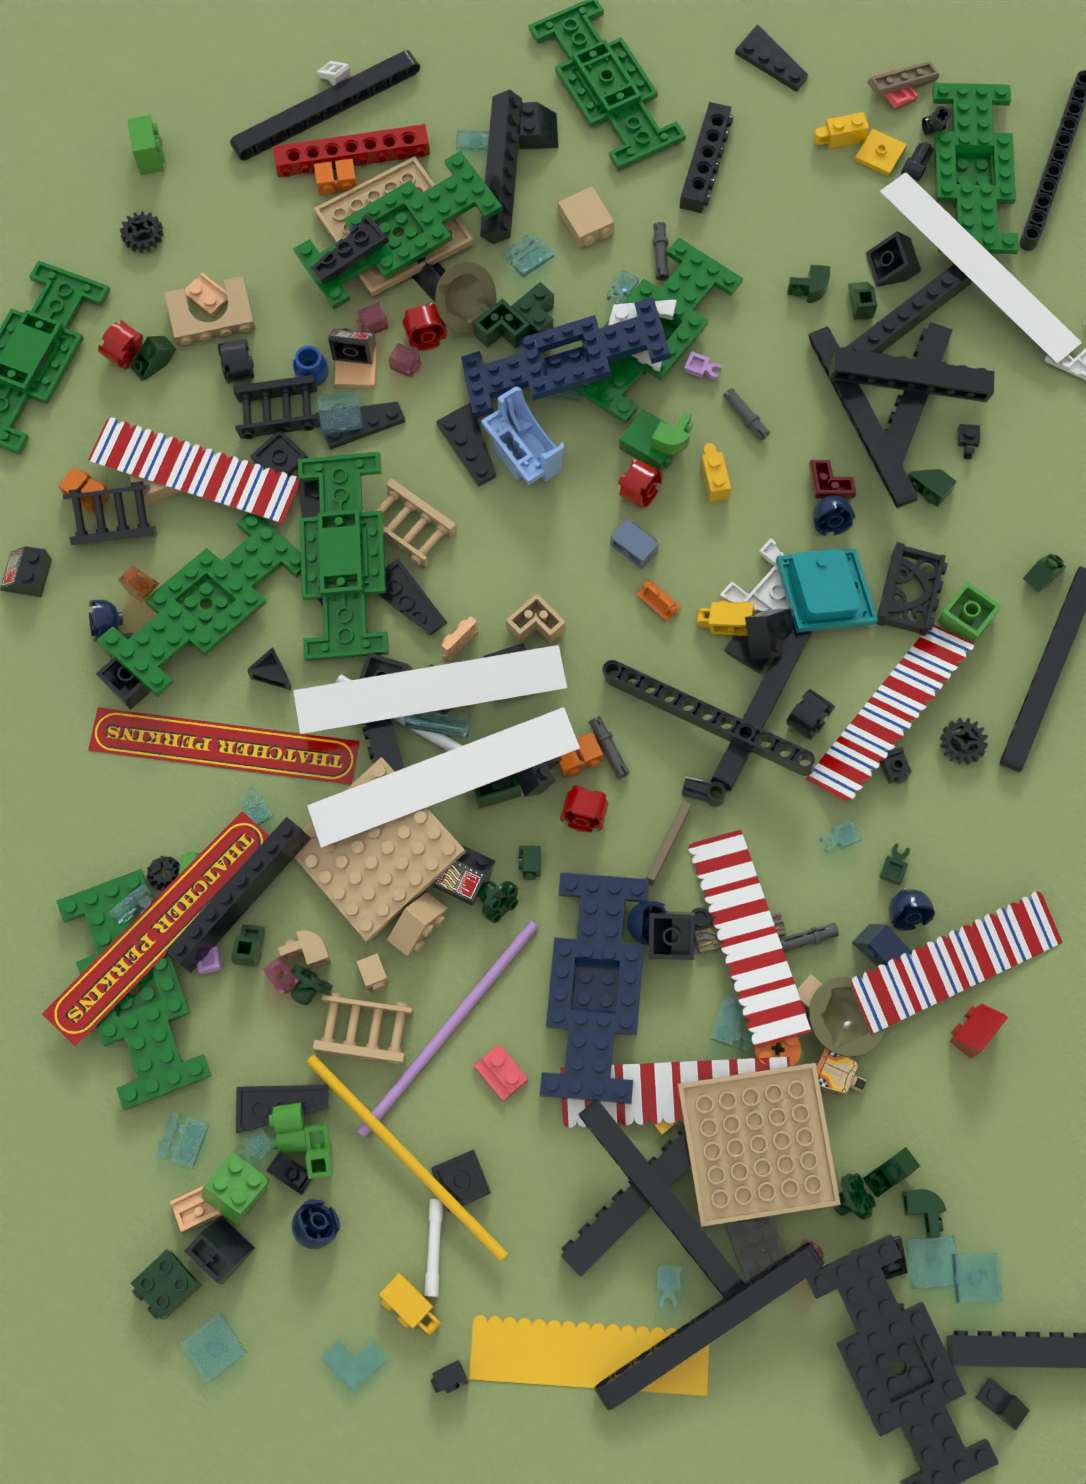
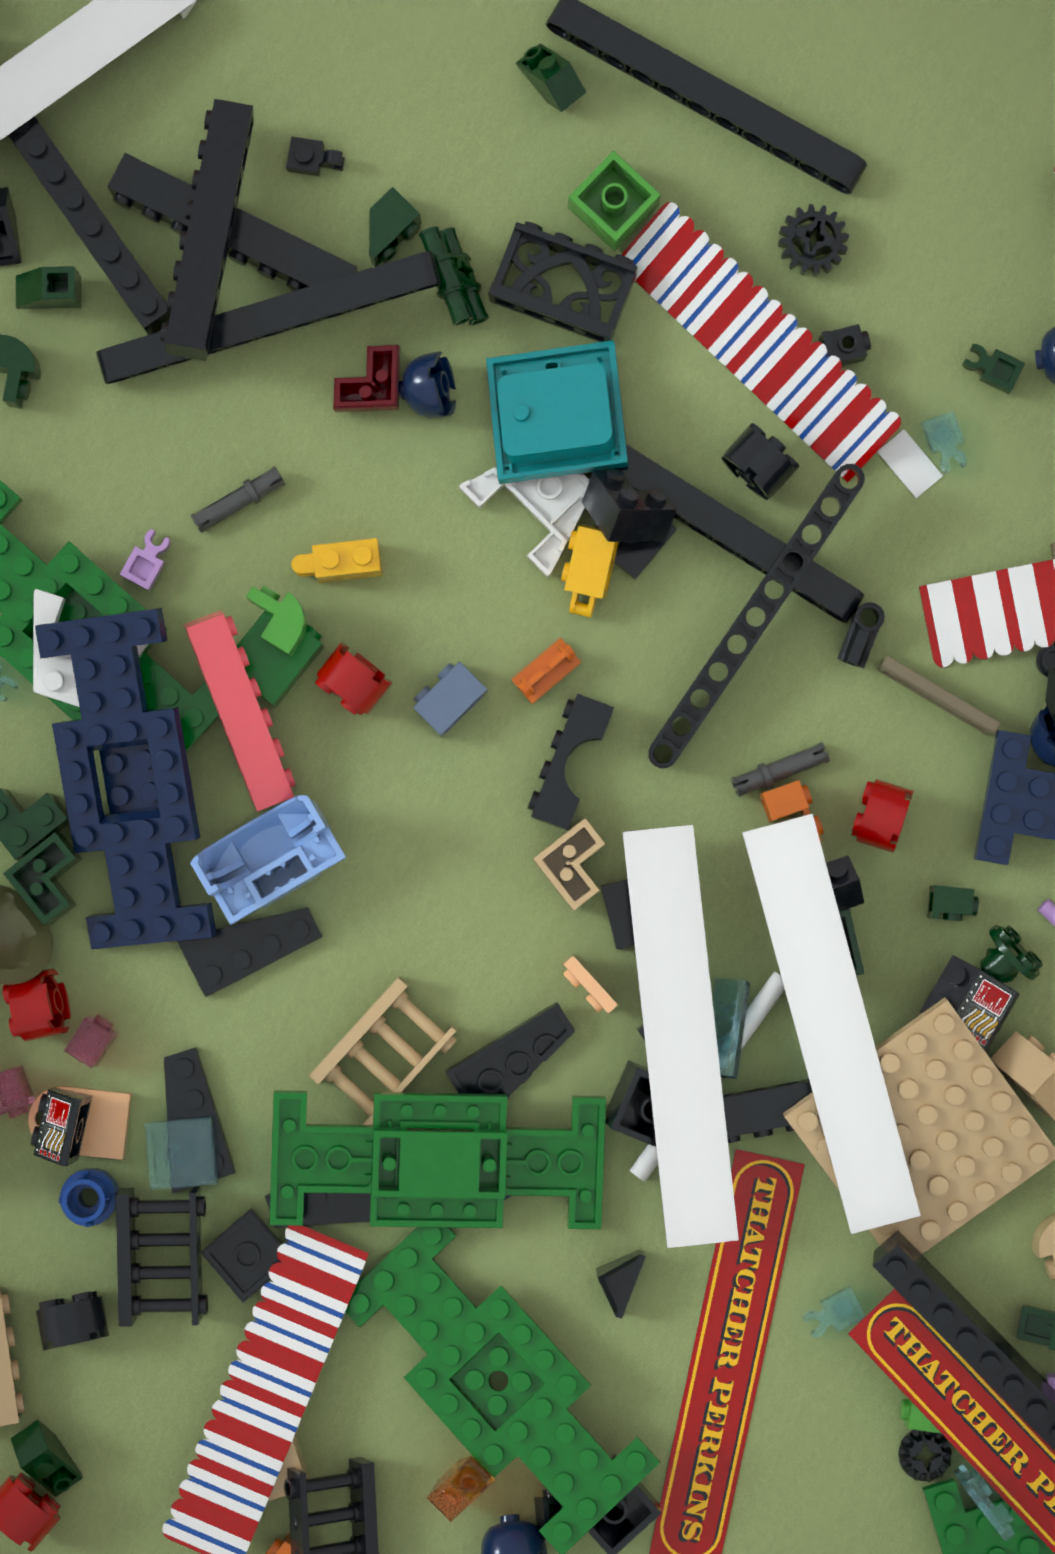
camera: 85 degrees left, 15 degrees up
none -> coral brick [183,610,296,812]
none -> dark green pin [419,226,489,326]
none -> black arch [527,694,614,831]
none -> white sticker [877,429,943,498]

